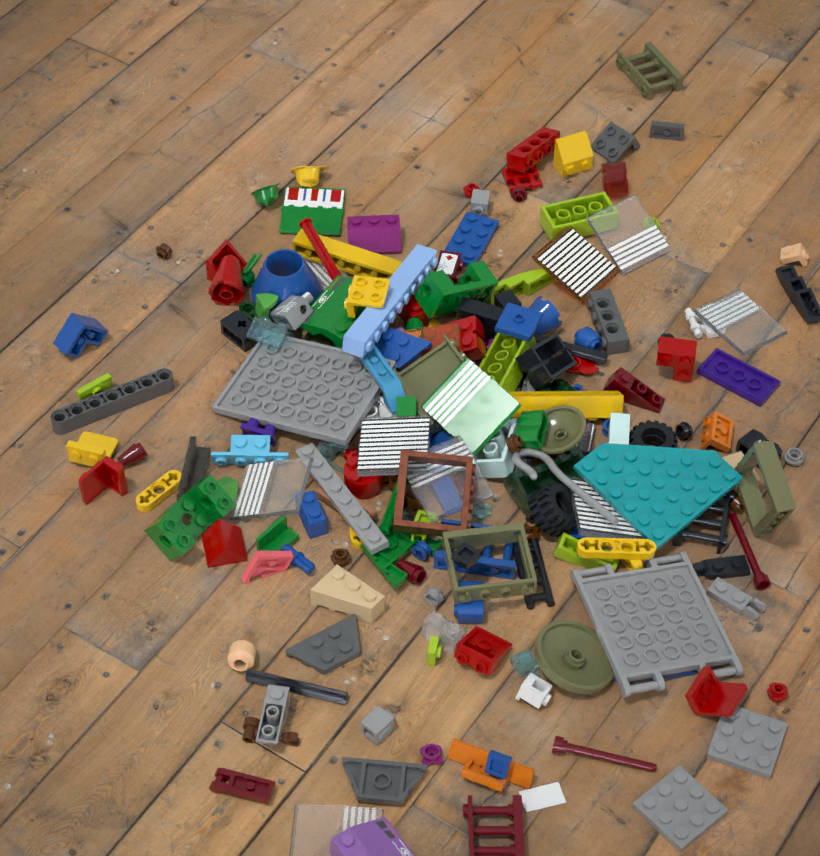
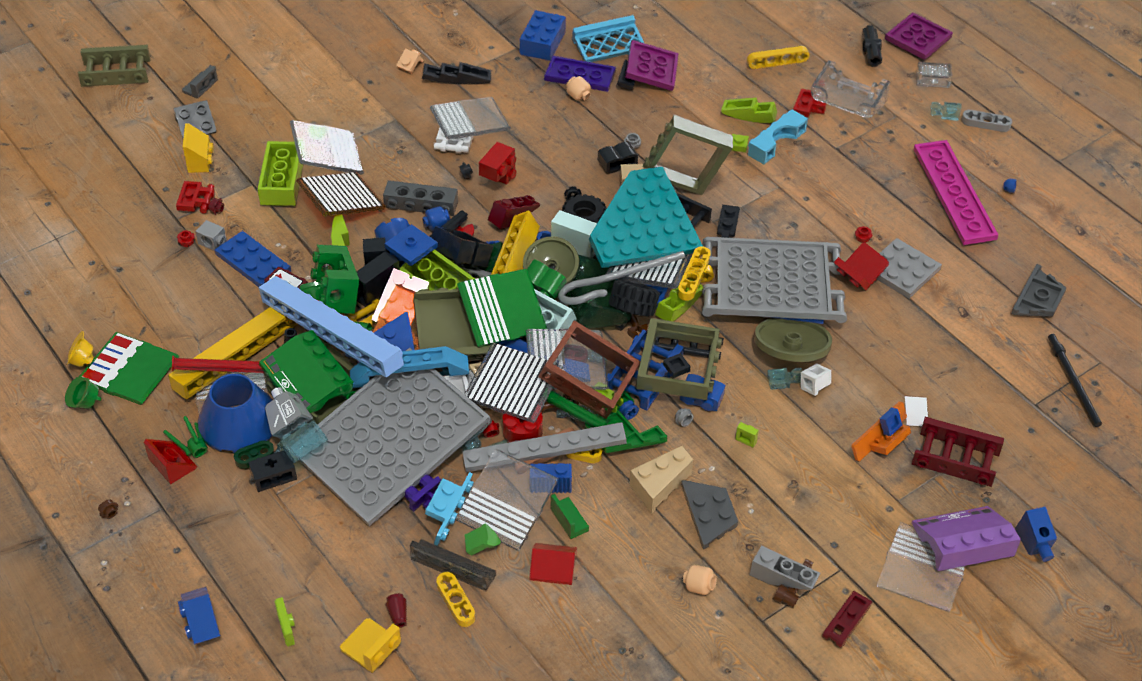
camera: 70 degrees left, 0 degrees up
dark grey beam [50,368,174,435] -> none
red bracket [78,456,128,505] -> none
green plate [144,474,236,561] -> none
red cone [208,255,245,306] -> none
coral wing [241,551,294,584] -> none
black axle [245,669,348,704] -> none
bright green tile [255,293,279,324] -> none
blue axle [281,544,315,574] -> none
reddish brown plate [330,548,351,567] -> none
dark grey wing [342,757,427,806] -> none
yellow bracket [344,275,390,318] -> none
magenta slope [347,214,402,255] -> none
light grey brick [361,706,394,746] -> none
green tile [396,397,416,417] -> none
dark red cone [396,559,427,585] -> none
magenta plate [420,744,443,766] -> none
clear brick [421,610,467,656] -> none
red plate [454,626,513,676] -> none
red brick [506,127,560,173] -> none
reddish brown plate [506,434,523,452] -> none
dark red piece [552,736,657,772] -> none
clear red brick [601,161,629,197] -> none
light grey plate [632,766,728,853] -> none
dark purple tile [697,348,781,407] -> none
orange bracket [700,411,734,453] -> none
light grey hinge [706,577,766,621] -> none
dark red piece [729,512,771,591] -> none

